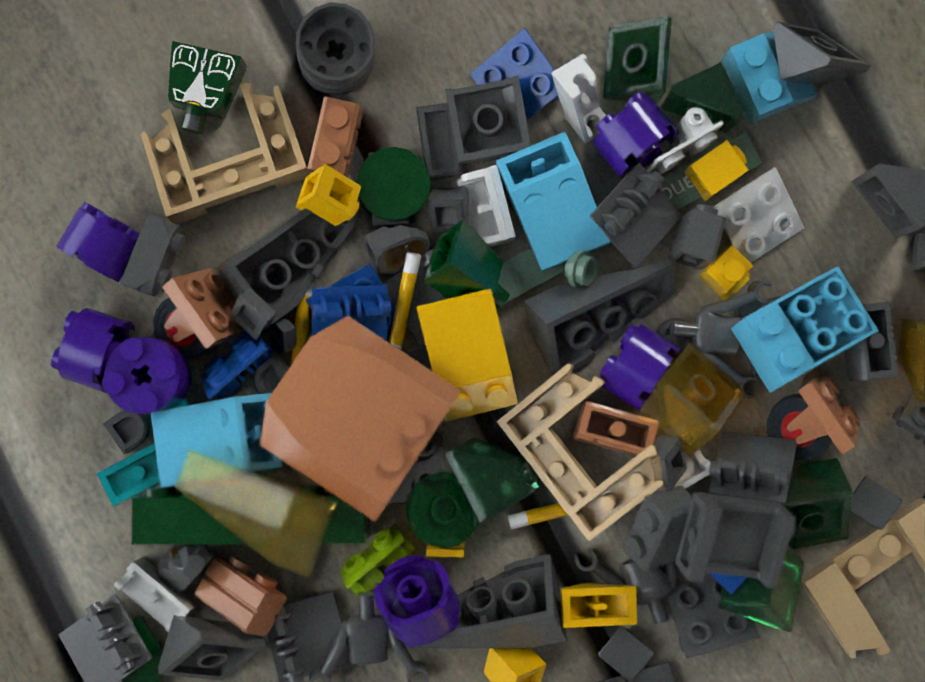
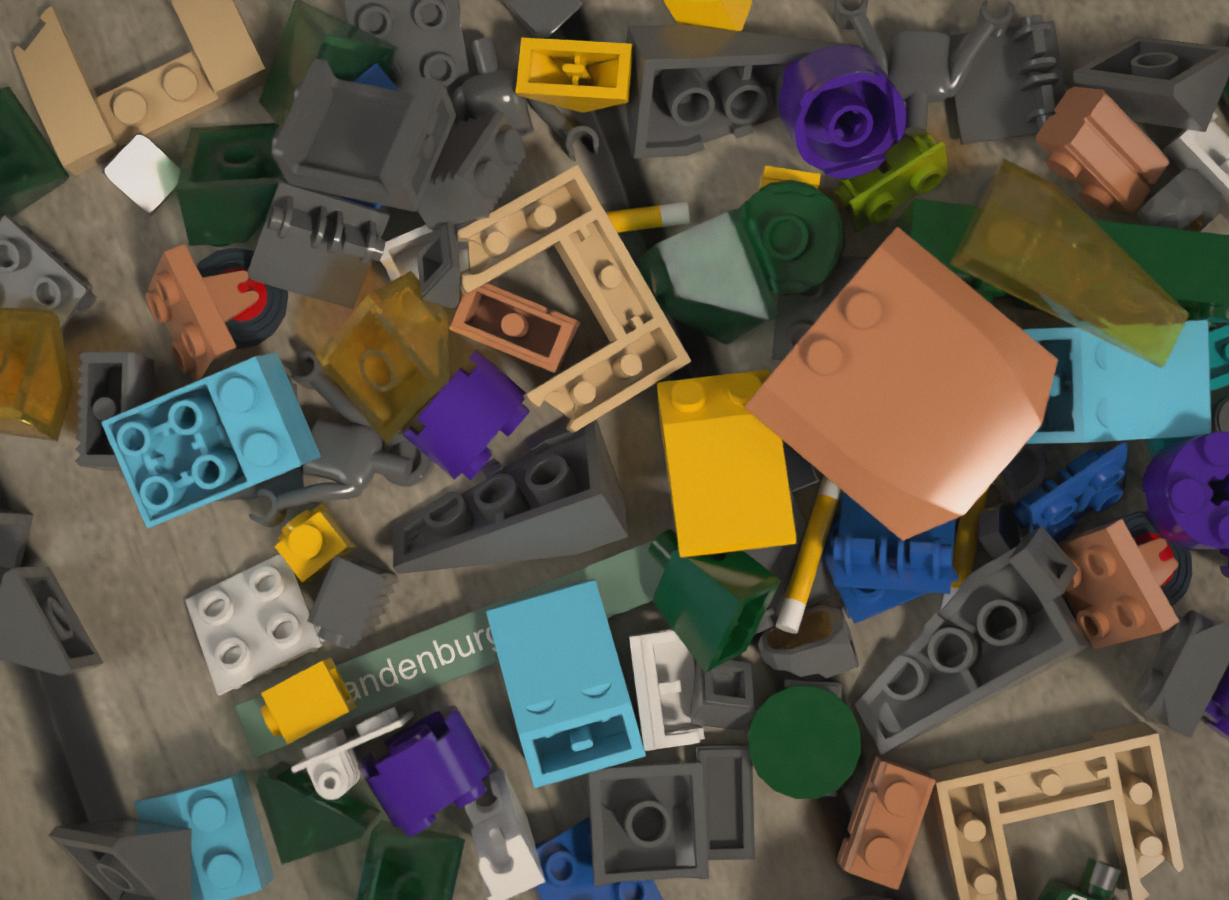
camera: 175 degrees left, 0 degrees up
yellow brick [295,164,361,226] -> none
sand green plate [565,250,597,288] -> none
dark grey hinge [590,163,682,269] -> none

